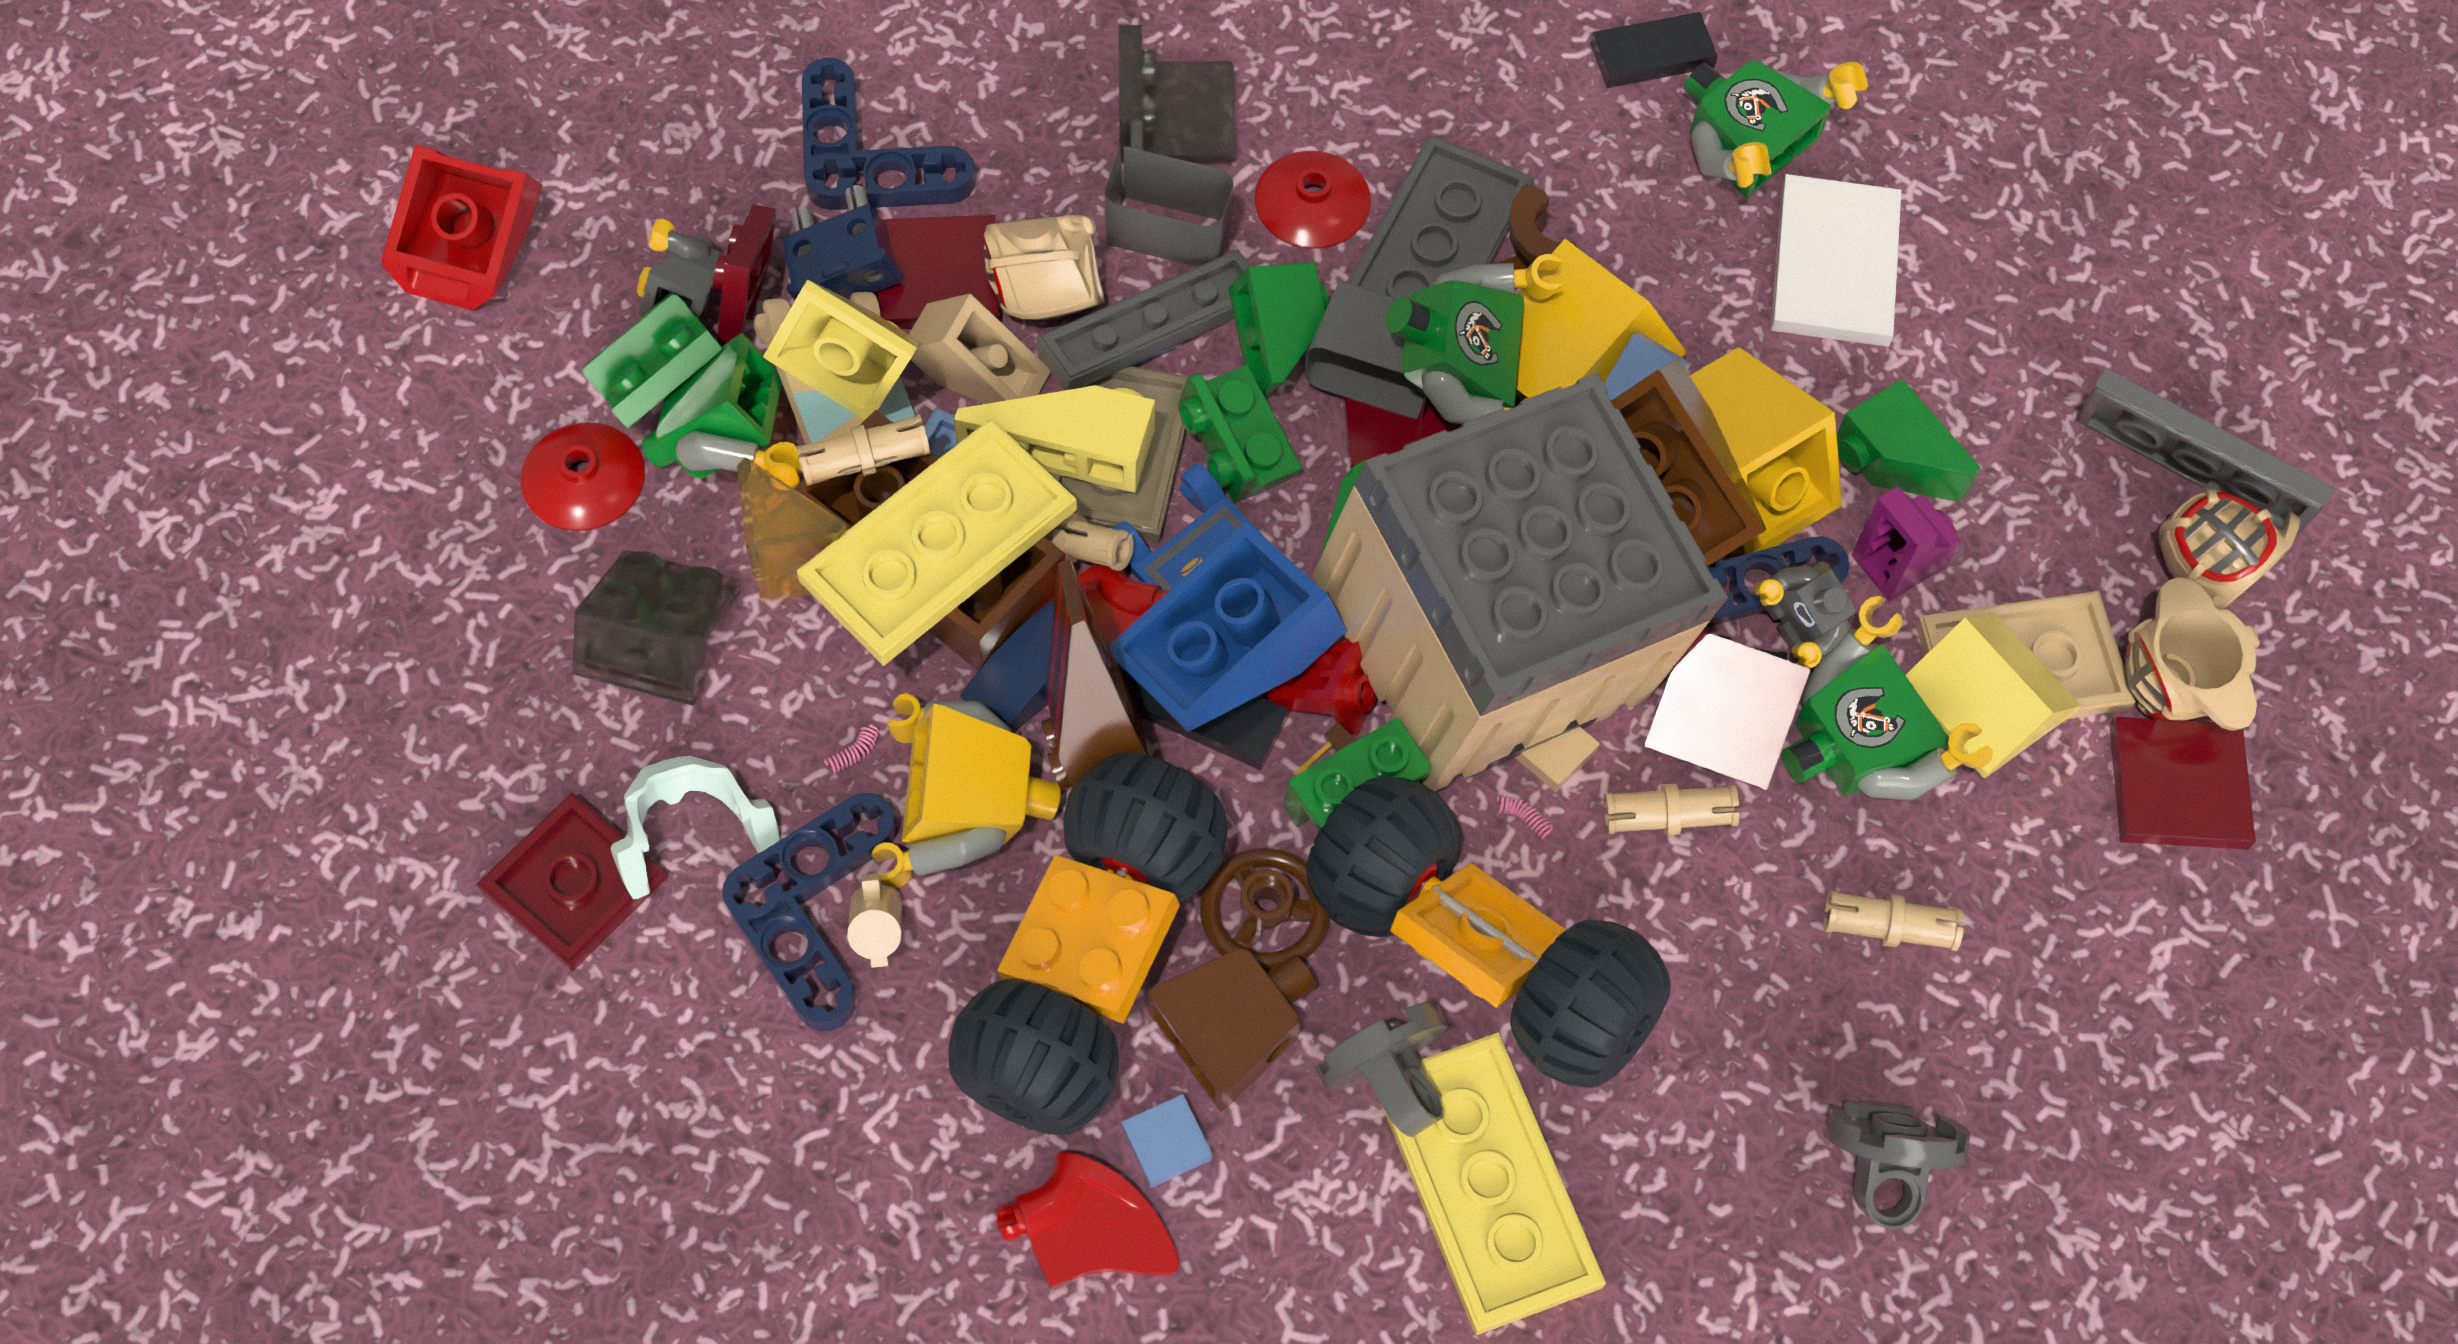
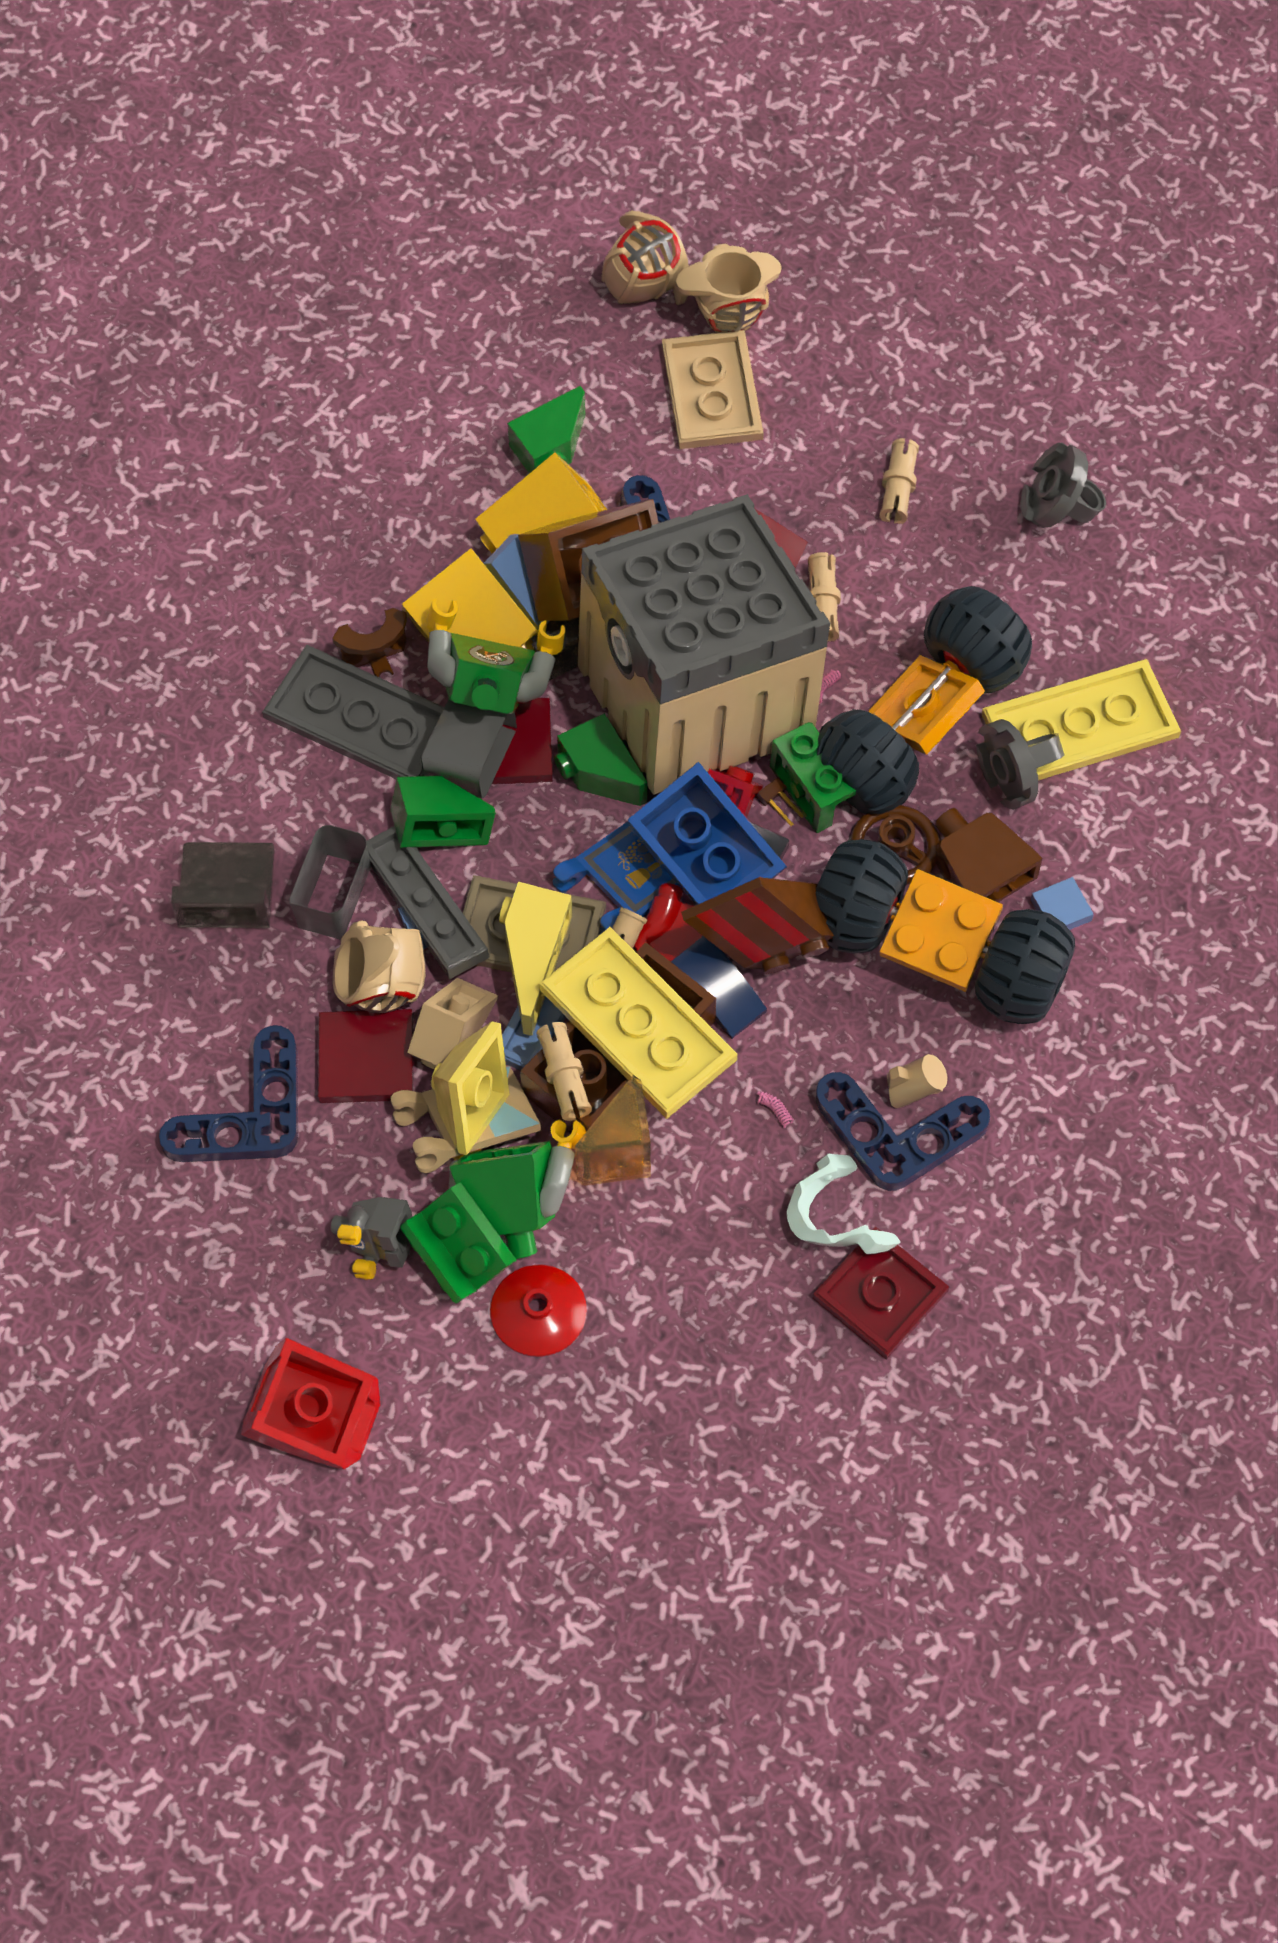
camera: 85 degrees left, 0 degrees up
clear smoke bracket [572,550,741,706] -> none
dark red wing [713,204,777,347] -> none
dark blue piece [782,185,903,301] -> none
yellow torso [871,693,1061,889] -> none
red arm [994,1152,1179,1290] -> none
green bracket [1178,364,1303,504] -> none
red dish [1255,151,1371,249] -> none
black tile [1590,12,1718,88] -> none
torso [1683,61,1869,198] -> none
dark grey piece [1753,561,1858,668] -> none
white tile [1771,174,1901,347] -> none
torso [1781,596,1993,801] -> none
magenta arch [1851,486,1961,602] -> none
light yellow slope [1905,613,2081,779] -> none
dark grey tile [2077,368,2336,535] -> none
dark red tile [2109,717,2256,850] -> none

